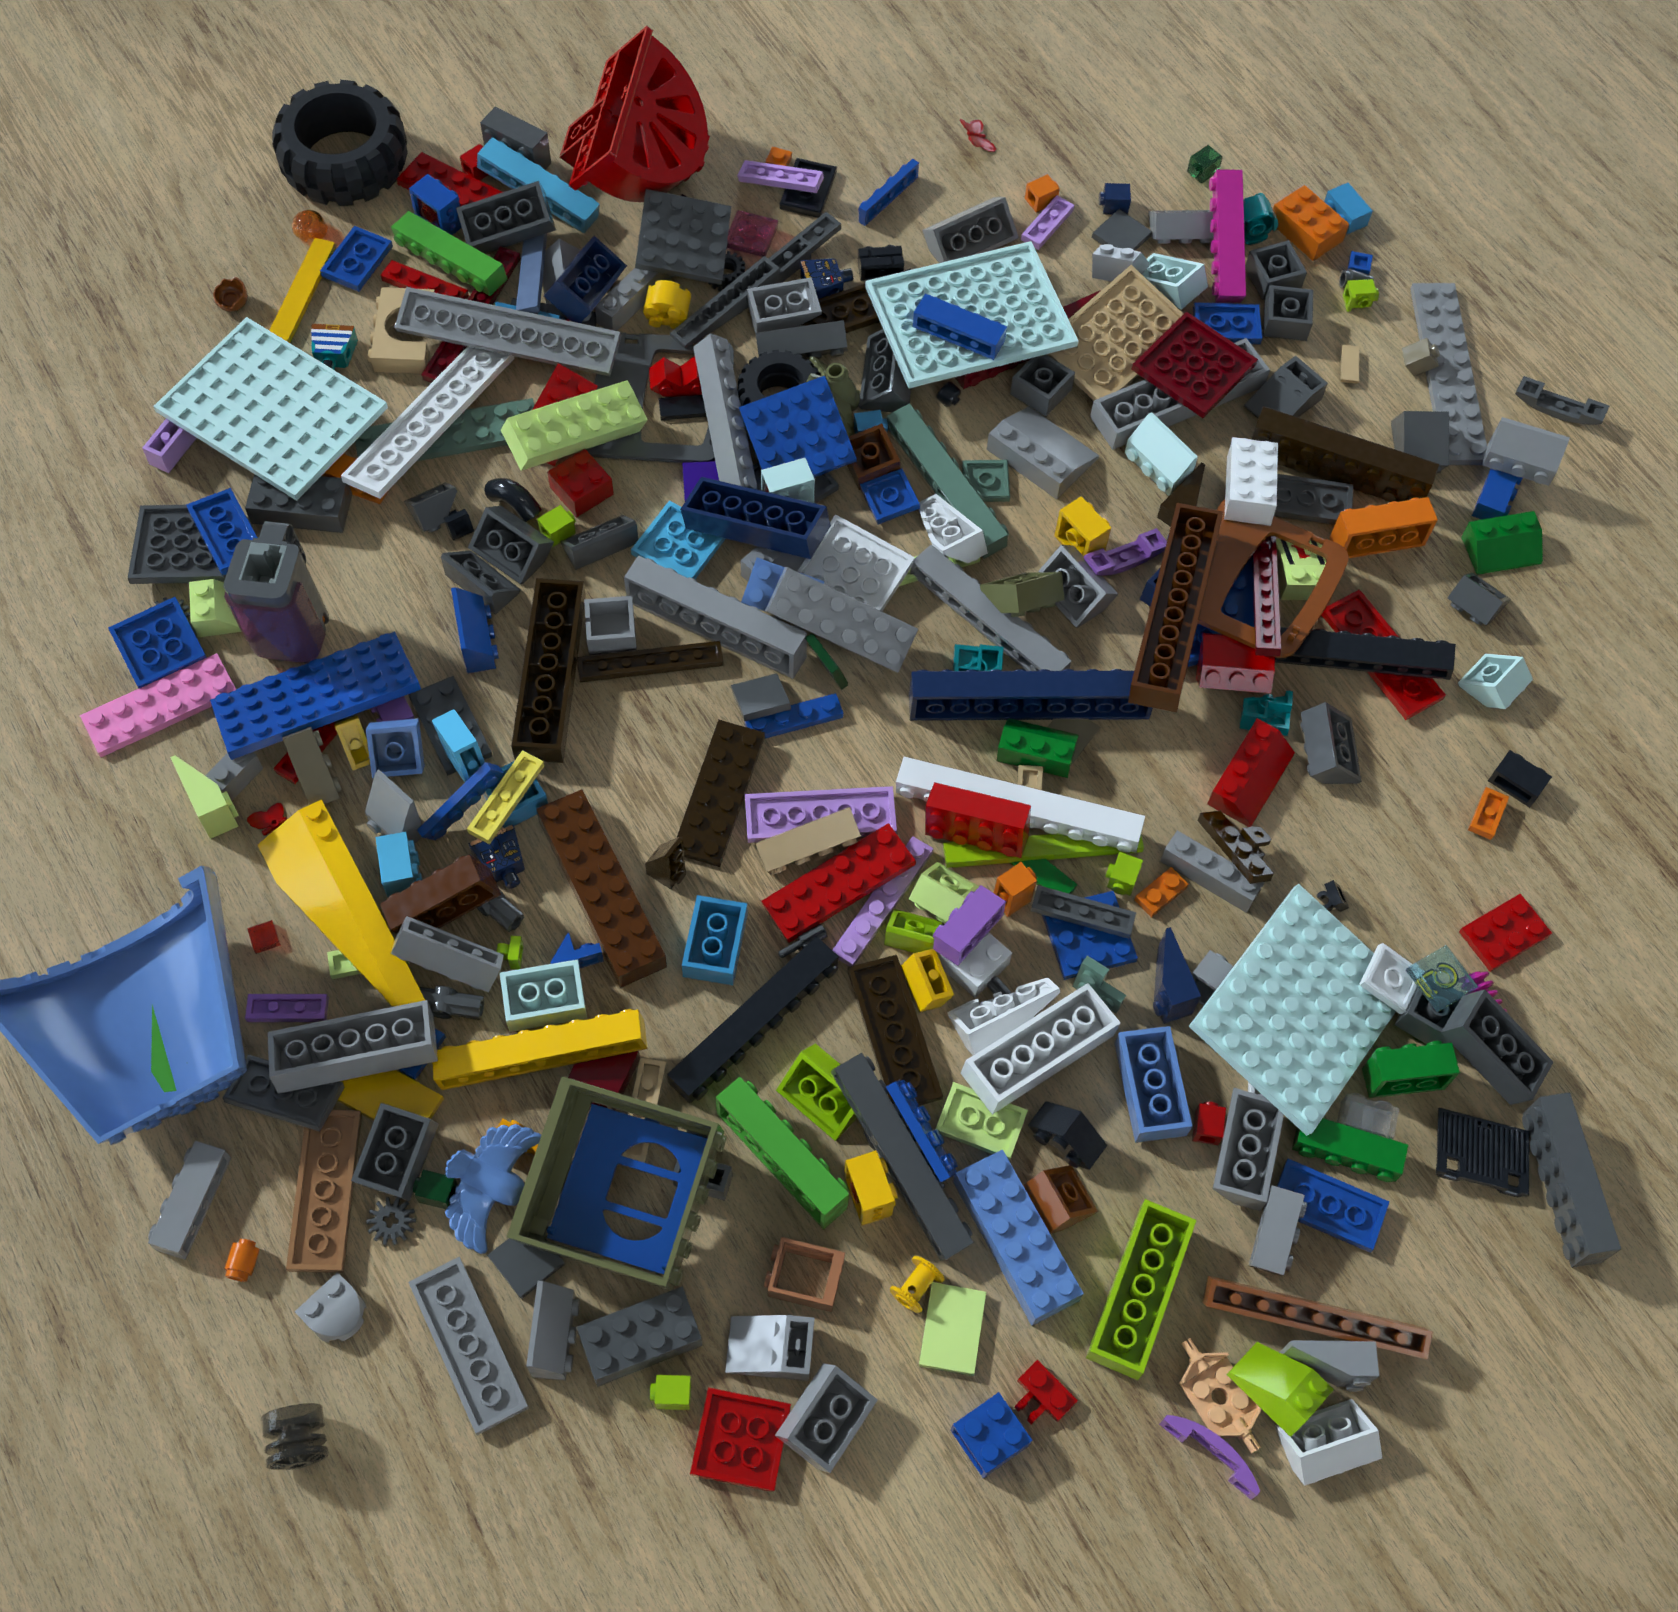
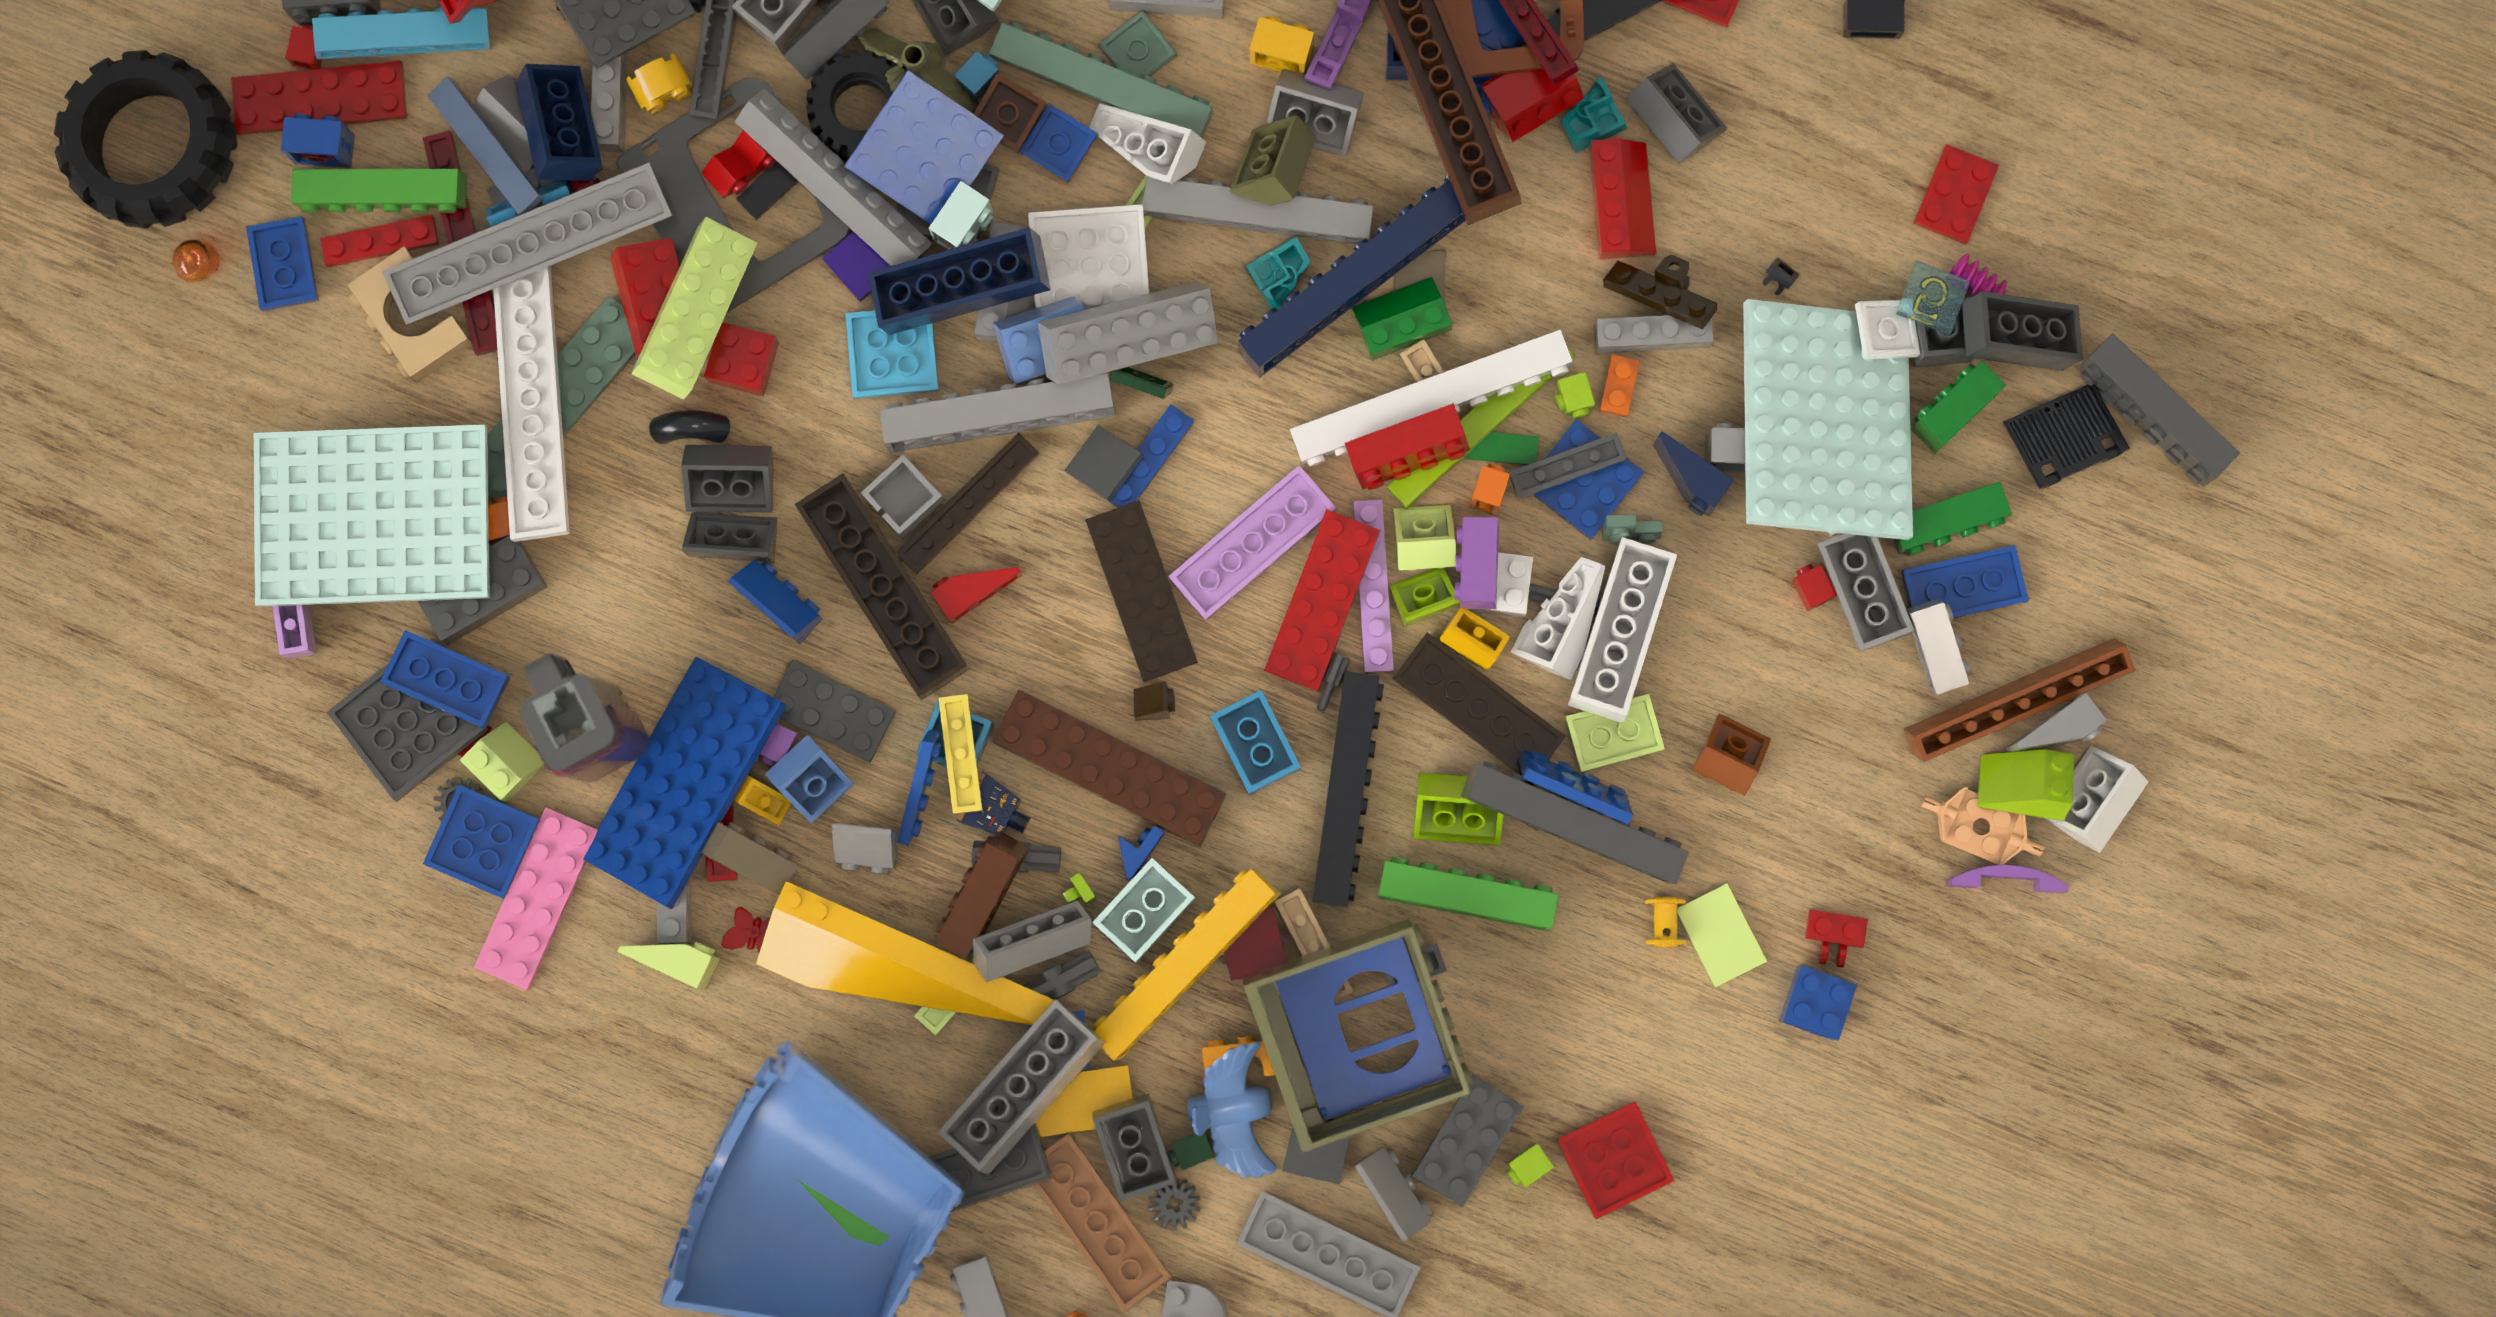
camera: 30 degrees left, 20 degrees up
dark orange hair [213,276,248,312] -> none
medium lavender plate [245,994,329,1022] -> none
clear red tile [247,920,281,954] -> none
yellow tile [269,238,336,343] -> none
torso [311,324,358,370] -> none
medium azure brick [375,832,422,897] -> none
dark grey slope [404,482,457,533] -> none
medium azure brick [432,709,485,782] -> none
black tile [444,509,474,541] -> none
dark grey brick [456,181,556,254] -> none
lime brick [537,505,576,547] -> none
dark grey slope [560,515,638,570] -> none
light grey slope [725,1315,814,1381] -> none
tan brick [755,807,861,874] -> none
nougat window [764,1237,845,1312] -> none
light grey brick [775,1363,878,1473] -> none
yellow piece [844,1150,897,1226] -> none
medium blue brick [953,1149,1084,1326] -> none
black brick [1028,1101,1108,1170] -> none
lime brick [1086,1199,1197,1380] -> none
medium blue brick [1114,1026,1192,1143] -> none
clear brick [1337,1093,1399,1139] -> none
orange plate [1468,787,1509,840] -> none
none -> red slope [930,567,1023,624]

